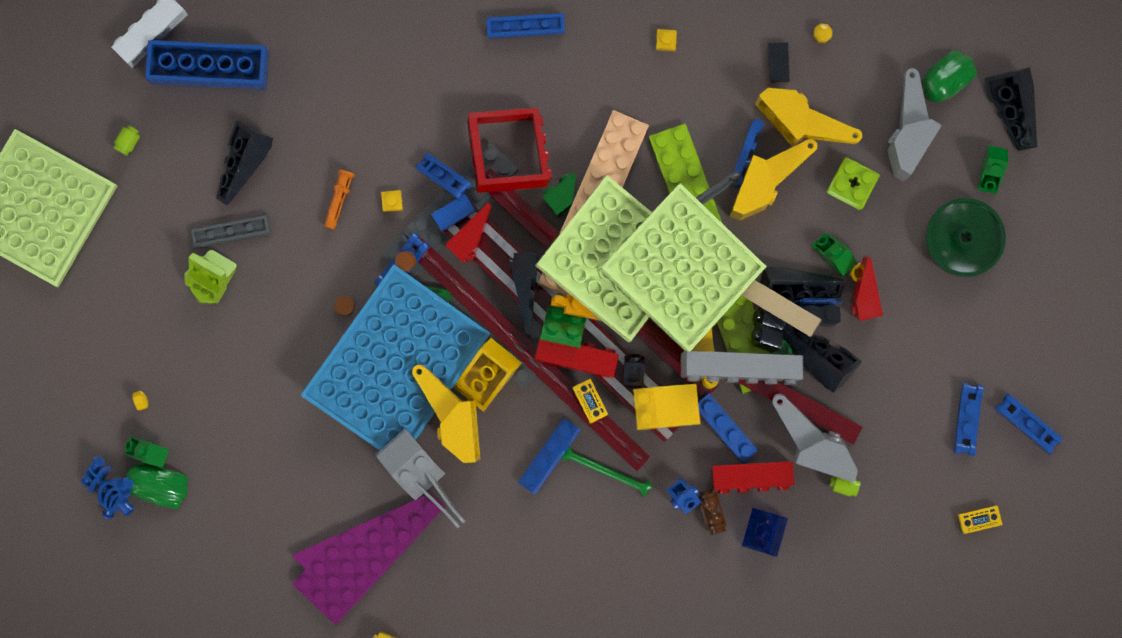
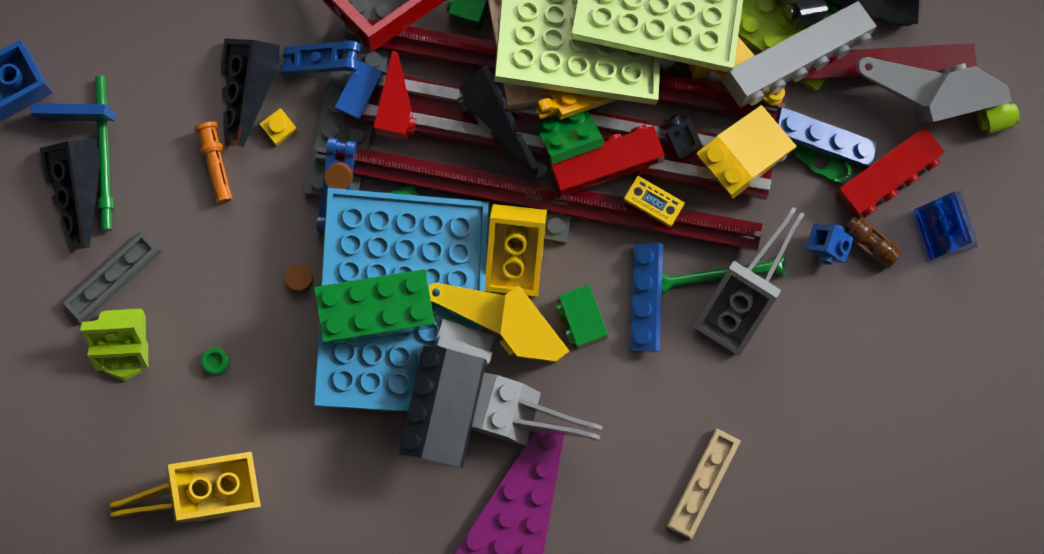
camera: 30 degrees left, 5 degrees down
yellow tile [132,391,149,411] -> none
none -> blue tile [30,103,116,122]
none -> green bar [95,76,114,231]
none -> yellow slope [108,452,261,522]
none -> green tile [201,347,230,375]
none -> black wedge [221,38,280,147]
none -> green brick [314,269,435,346]
none -> black slope [398,346,487,469]
none -> light grey panel [433,319,494,366]
none -> green brick [555,284,608,350]
none -> tan tile [667,428,741,540]
none -> light grey slope [693,207,805,356]
none -> green piece [793,143,852,183]

